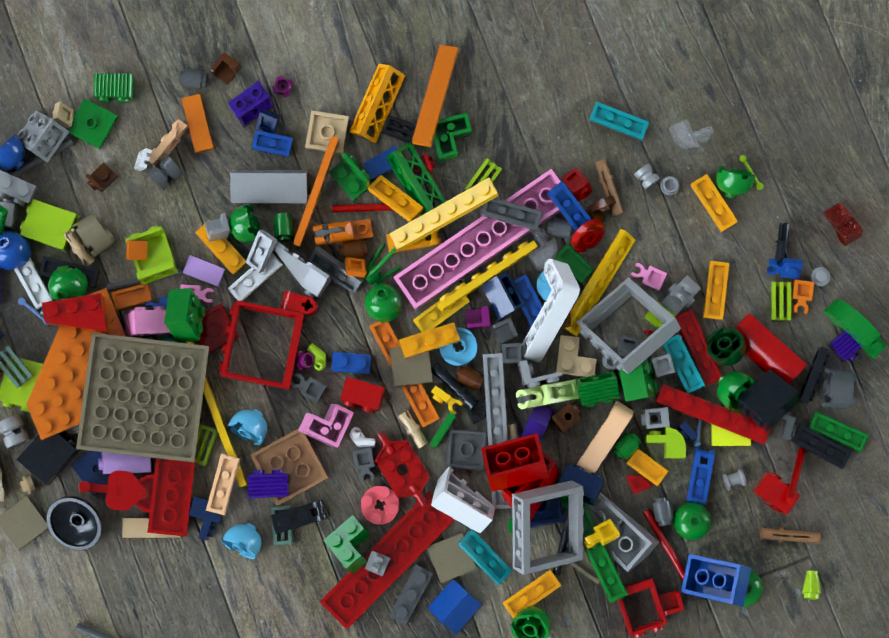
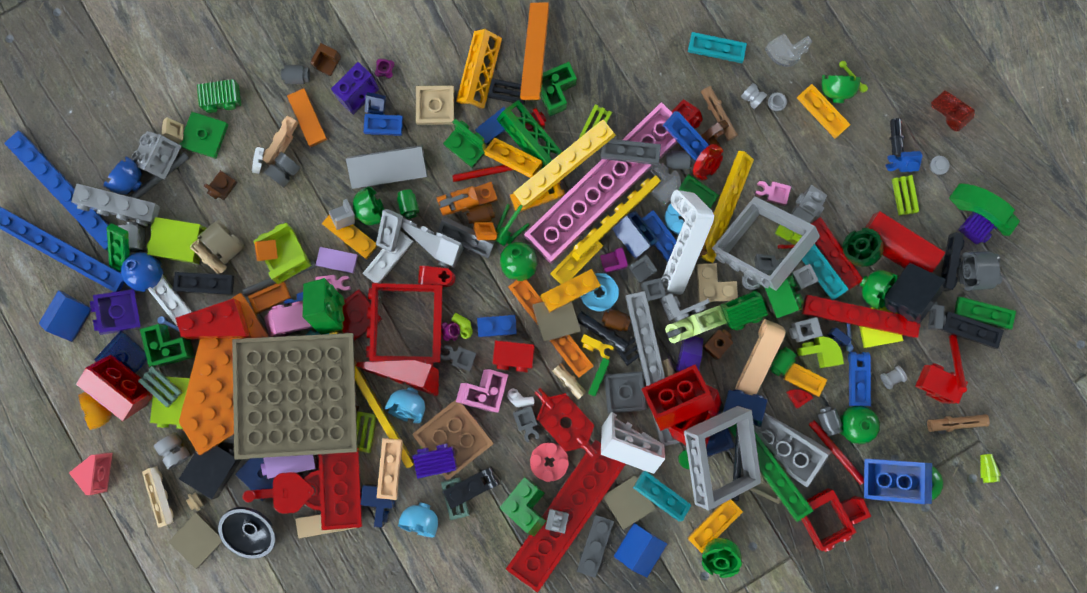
camera: 10 degrees left, 0 degrees up
green cylinder [48,266,88,301] -> none
orange tile [293,136,340,247] -> none
yellow plate [584,519,620,549] -> none
light orange plate [703,261,729,320] -> none
orange plate [792,280,814,314] -> none
none -> green brick [140,324,195,368]
none -> wedge [356,359,439,396]

